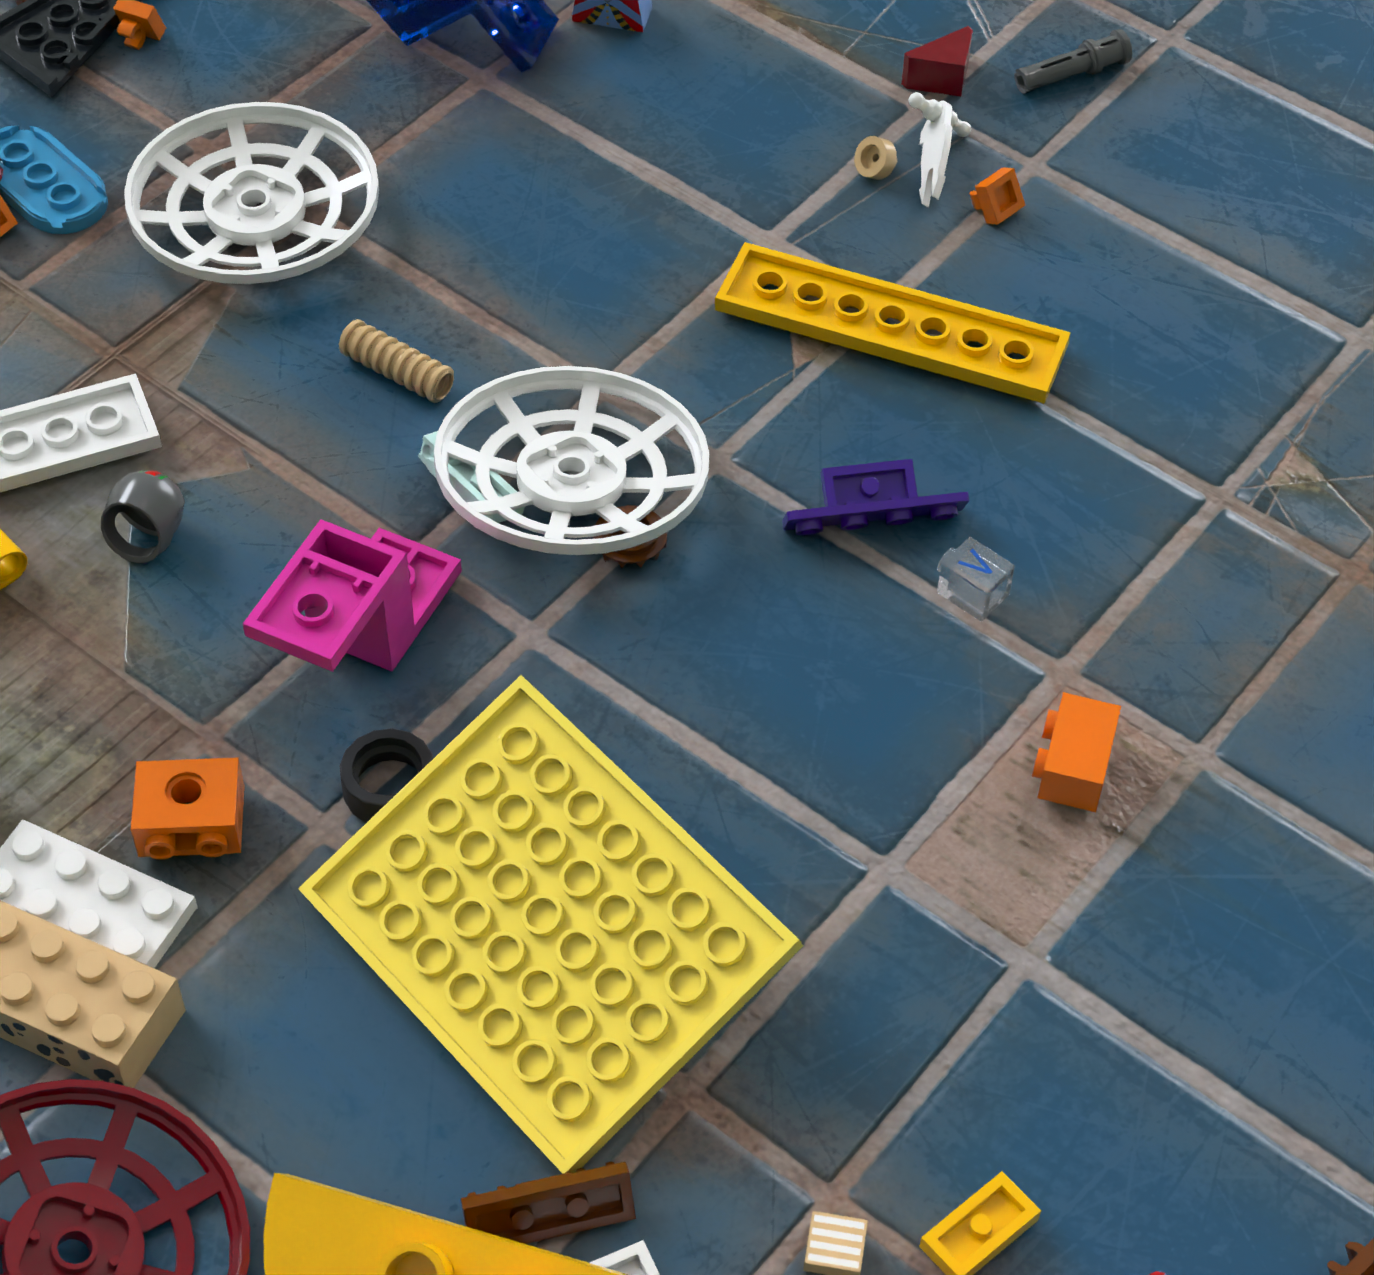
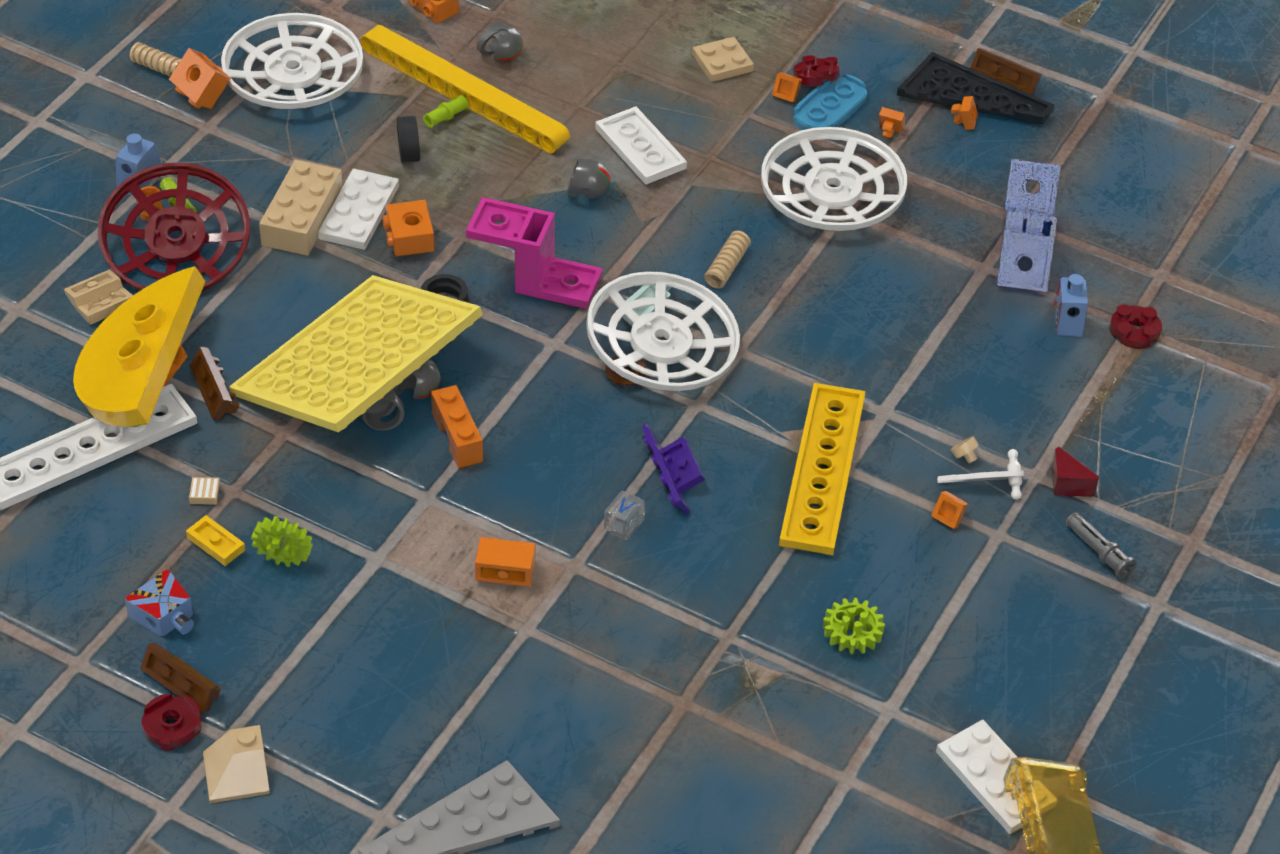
camera: 80 degrees right, 5 degrees down
none -> lime gear [251,516,313,567]
none -> orange arch [431,385,483,469]
none -> lime gear [823,598,885,654]
none -> orange tile [879,107,905,139]

